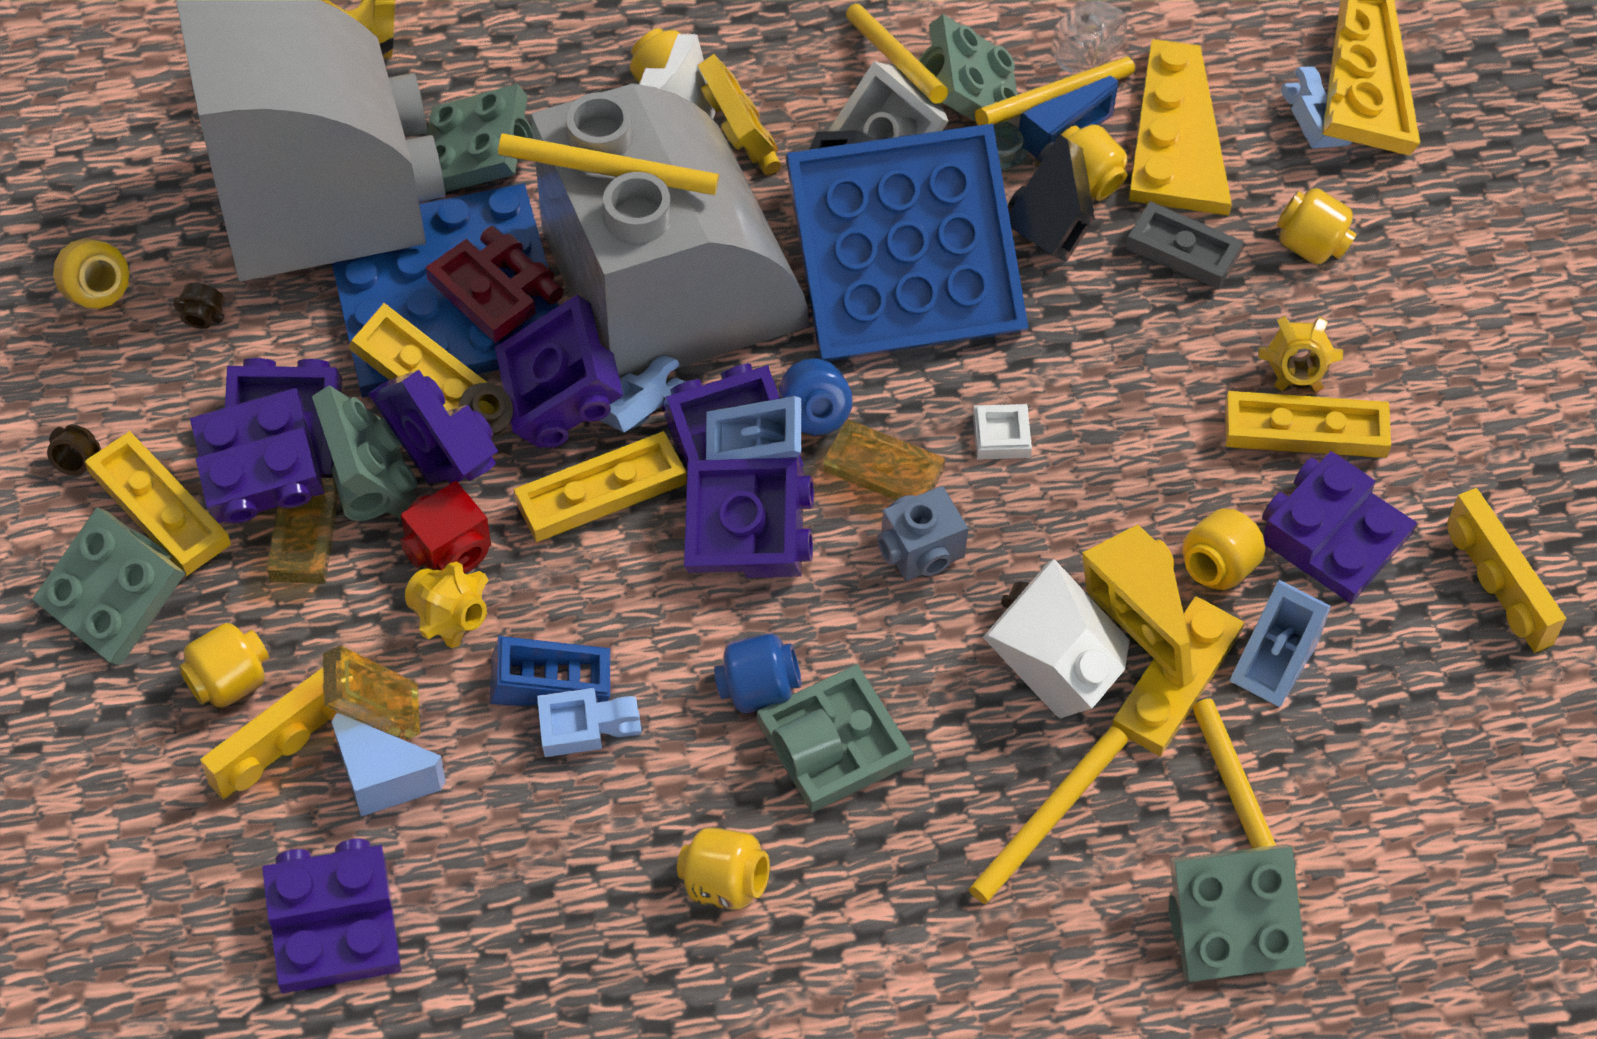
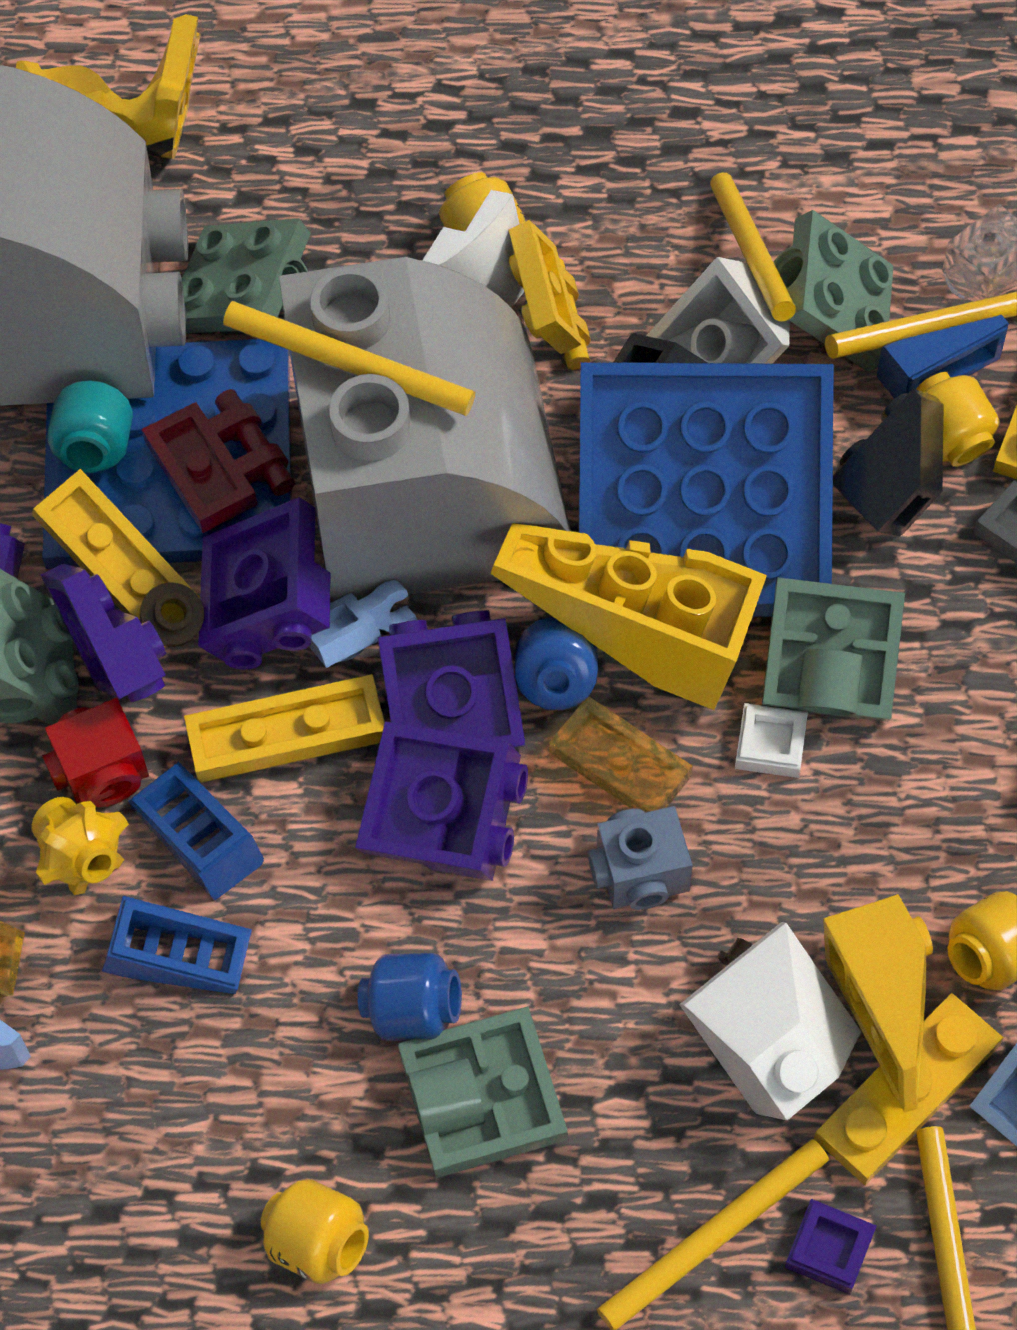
camera: 15 degrees right, 5 degrees up
light blue plate [537,688,642,757] -> none
light blue slope [706,396,801,460] -> none
clear light blue plate [993,123,1027,170] -> none
none -> teal head [47,380,133,473]
none -> blue slope [128,761,264,900]
none -> yellow wedge [490,523,767,710]
none -> sand green plate [761,577,905,722]
none -> dark purple tile [785,1199,877,1295]

